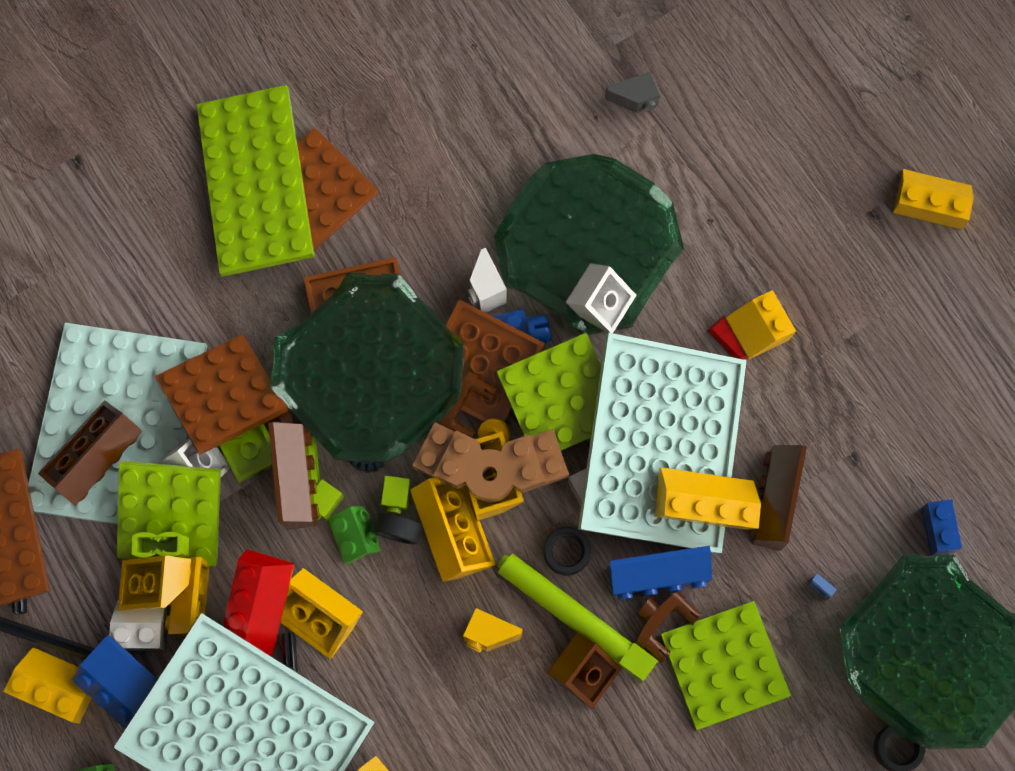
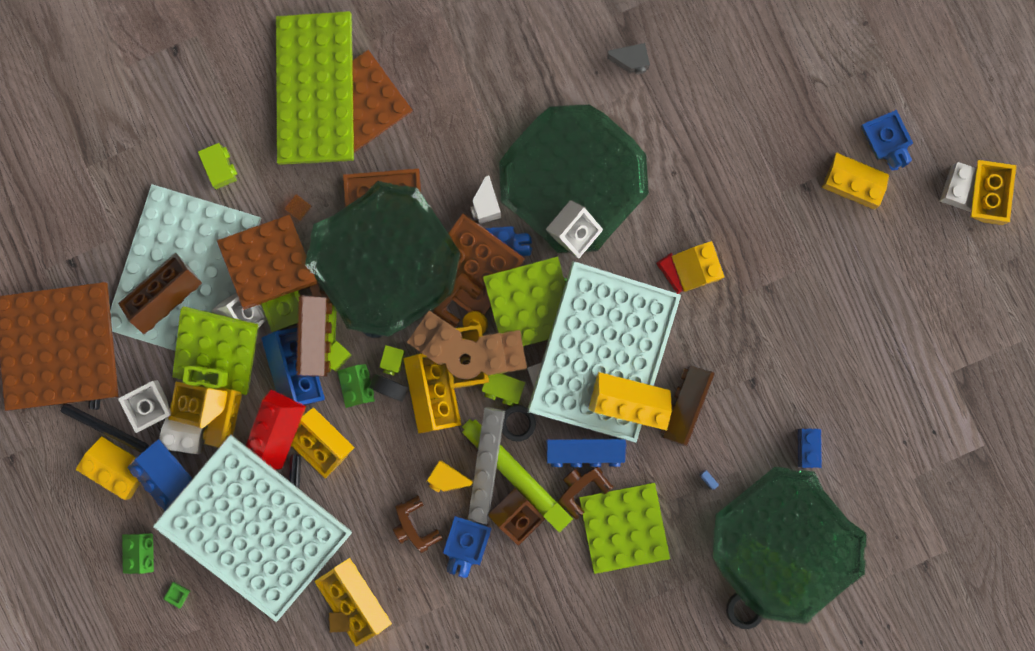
camera: 10 degrees right, 10 degrees up
none -> white slope [118,380,171,433]
none -> lime brick [198,143,238,189]
none -> blue slope [261,328,325,406]
none -> clear orange tile [285,194,312,221]
none -> reddish brown connector [392,495,443,554]
none -> blue plate [443,516,492,578]
none -> light grey plate [468,407,505,524]
none -> lime brick [482,374,526,406]
none -> blue plate [861,110,913,170]

